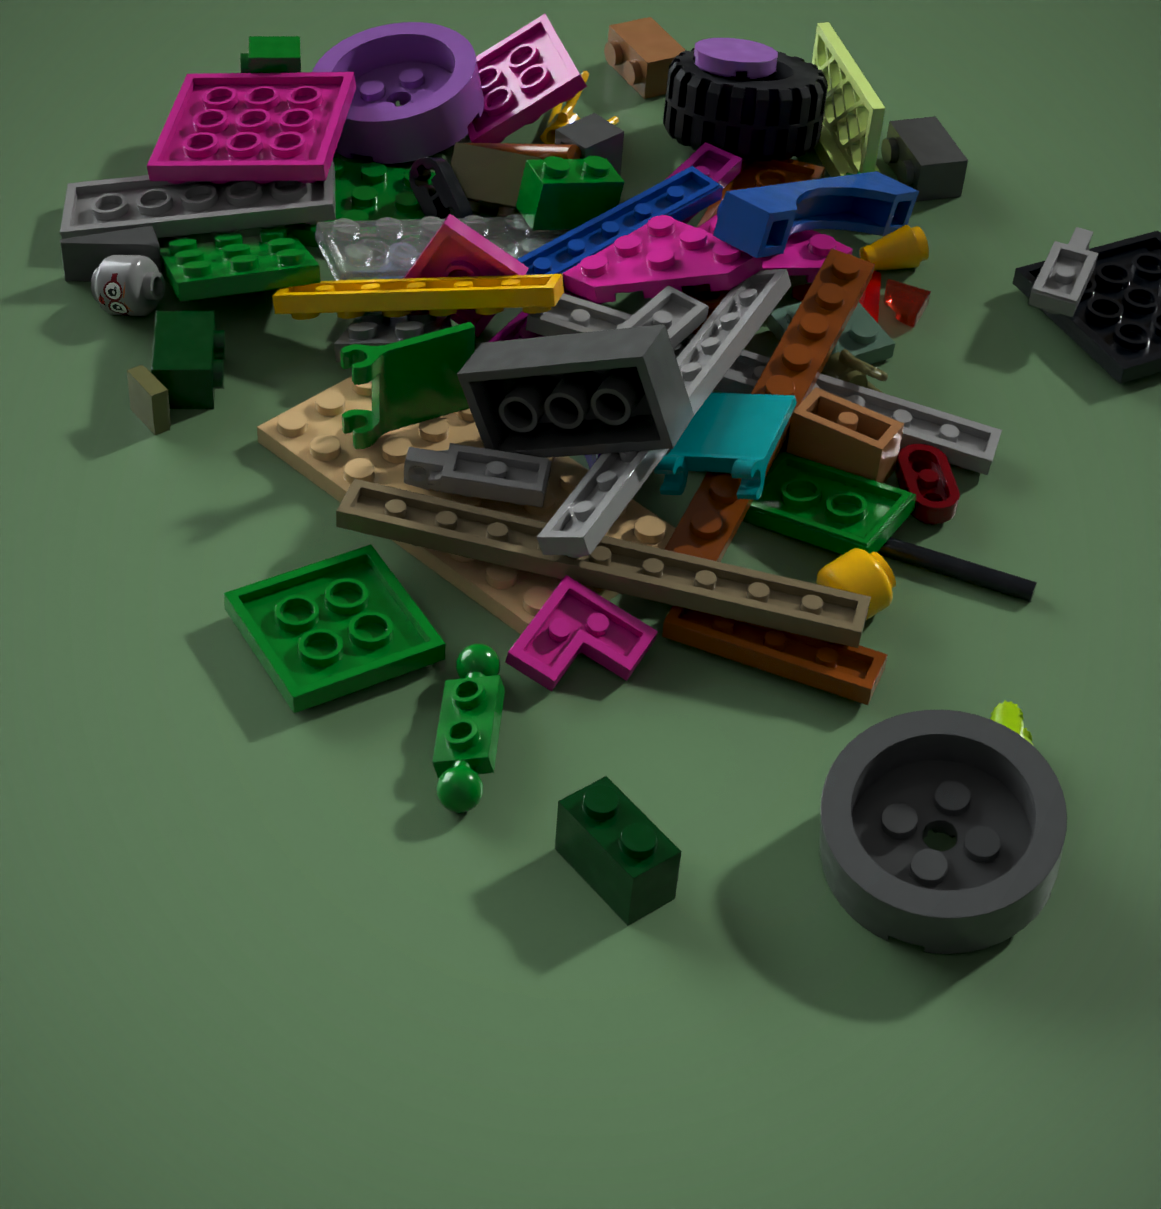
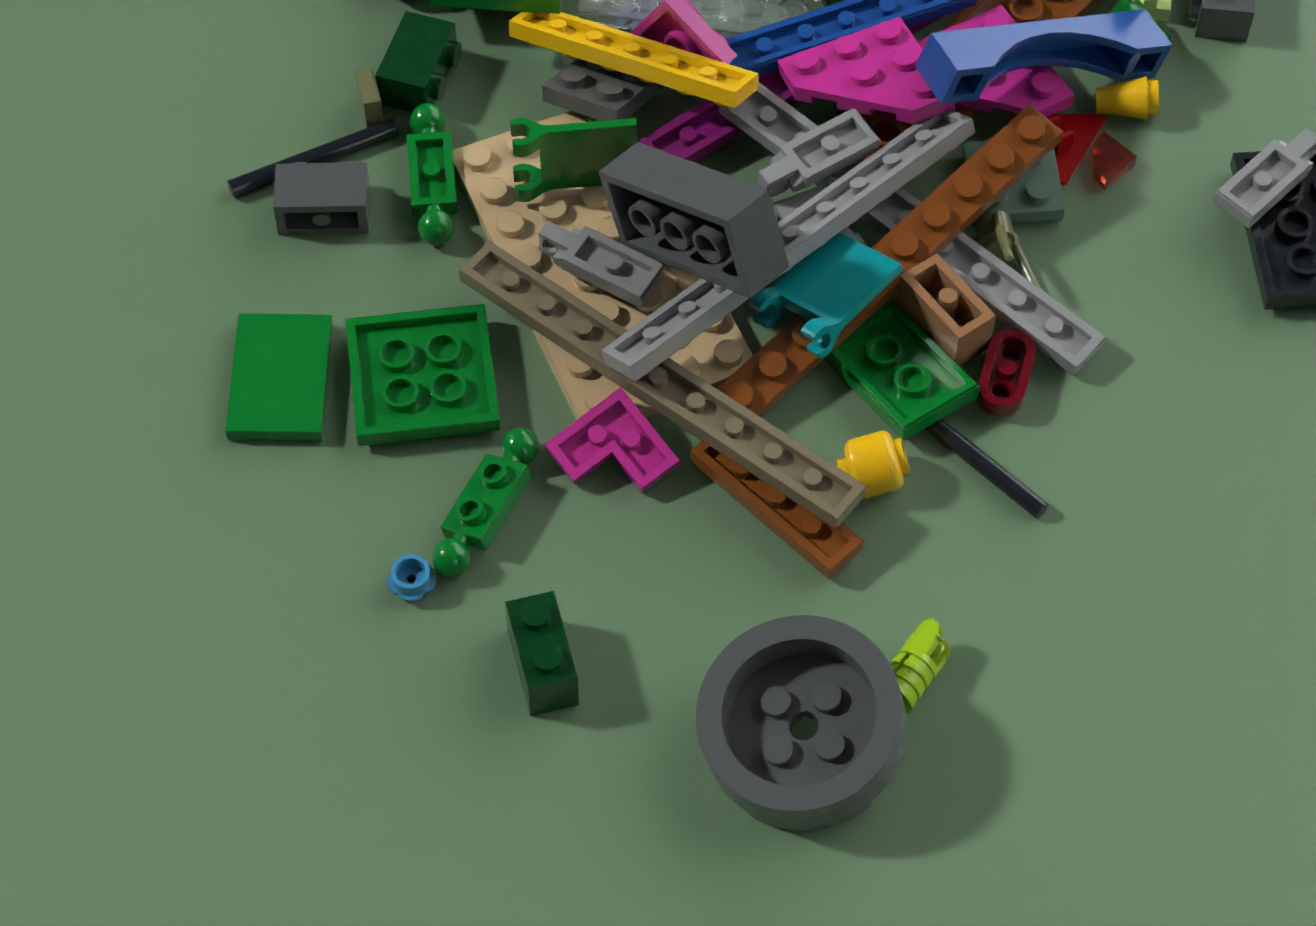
camera: 25 degrees right, 15 degrees up
none -> green tile [225,313,333,441]
none -> black bar [227,118,399,197]
none -> dark grey brick [273,161,371,235]
none -> dark azure plate [387,554,436,602]
none -> green plate [406,103,458,246]

